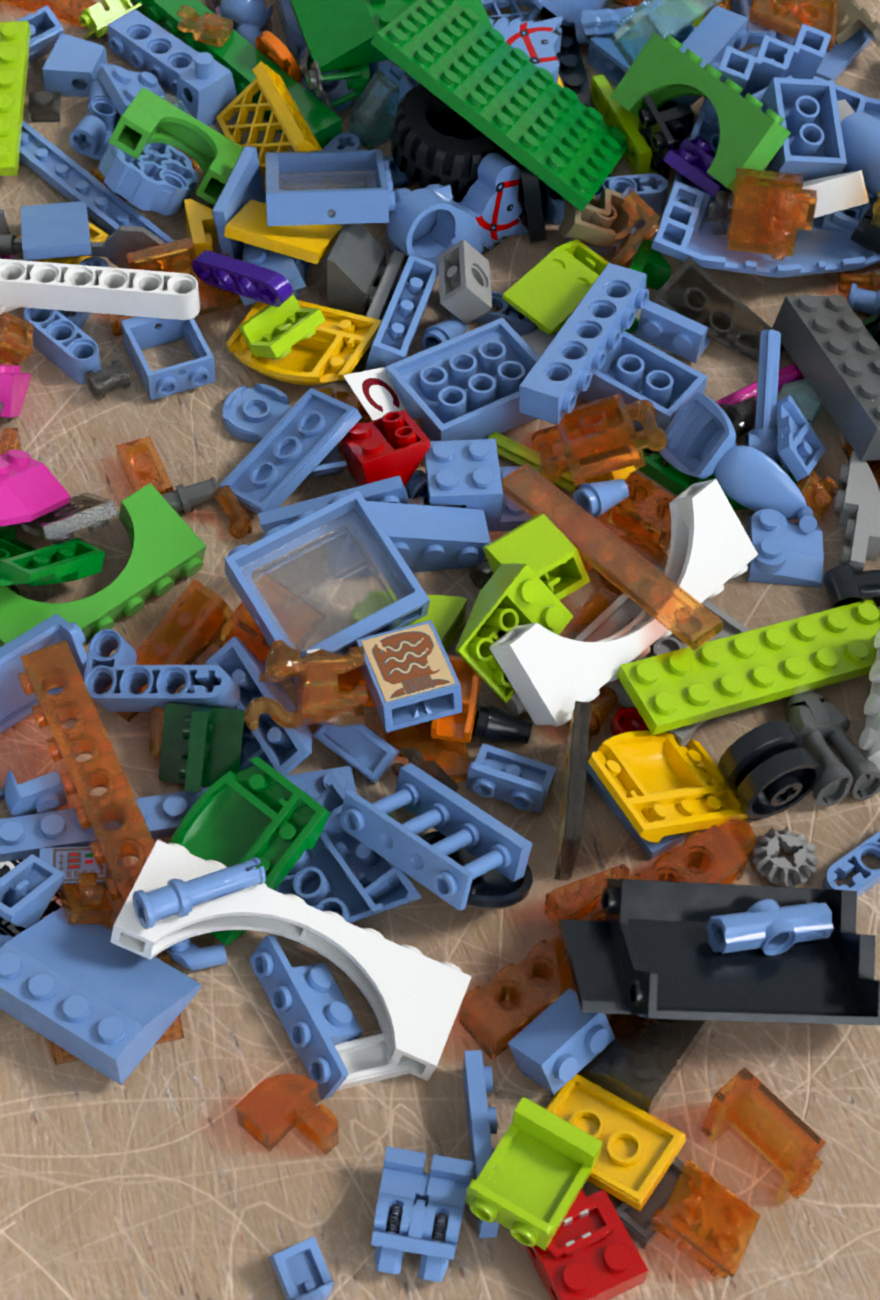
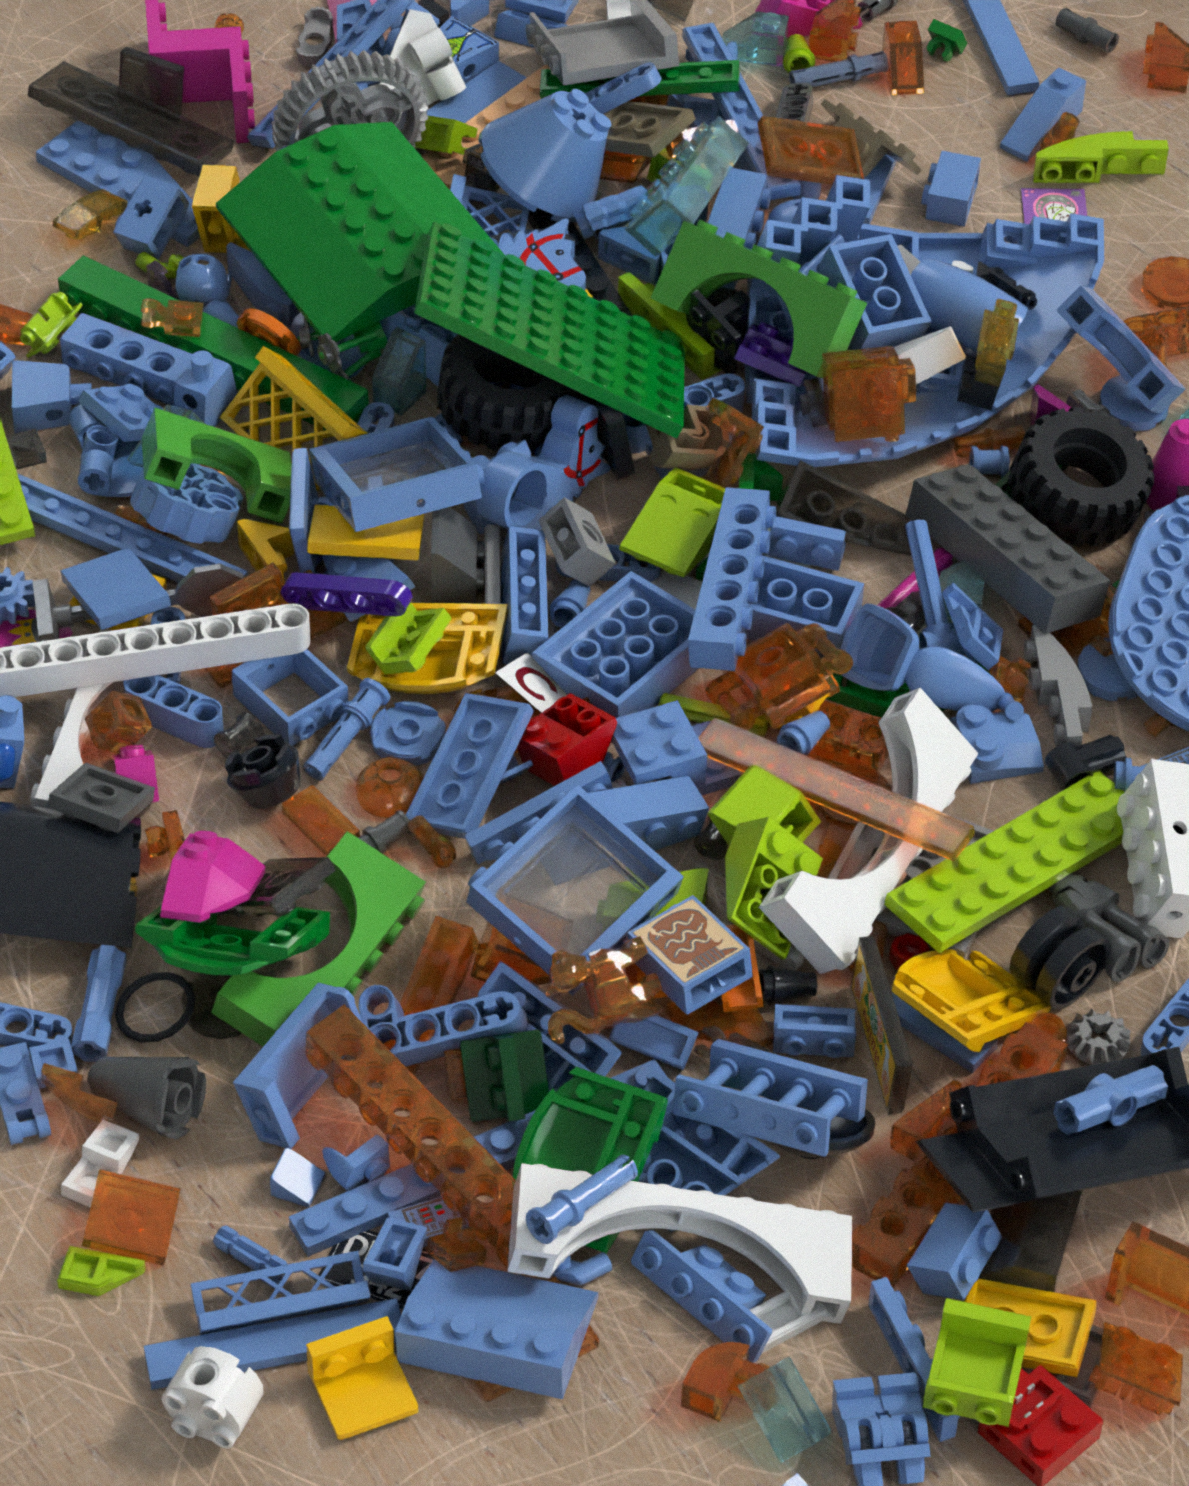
camera: 15 degrees left, 5 degrees down
none -> black cone [225,734,301,809]
none -> medium blue pin [303,678,391,781]
none -> clear orange piece [356,757,424,819]
none -> clear light blue panel [738,1357,832,1463]

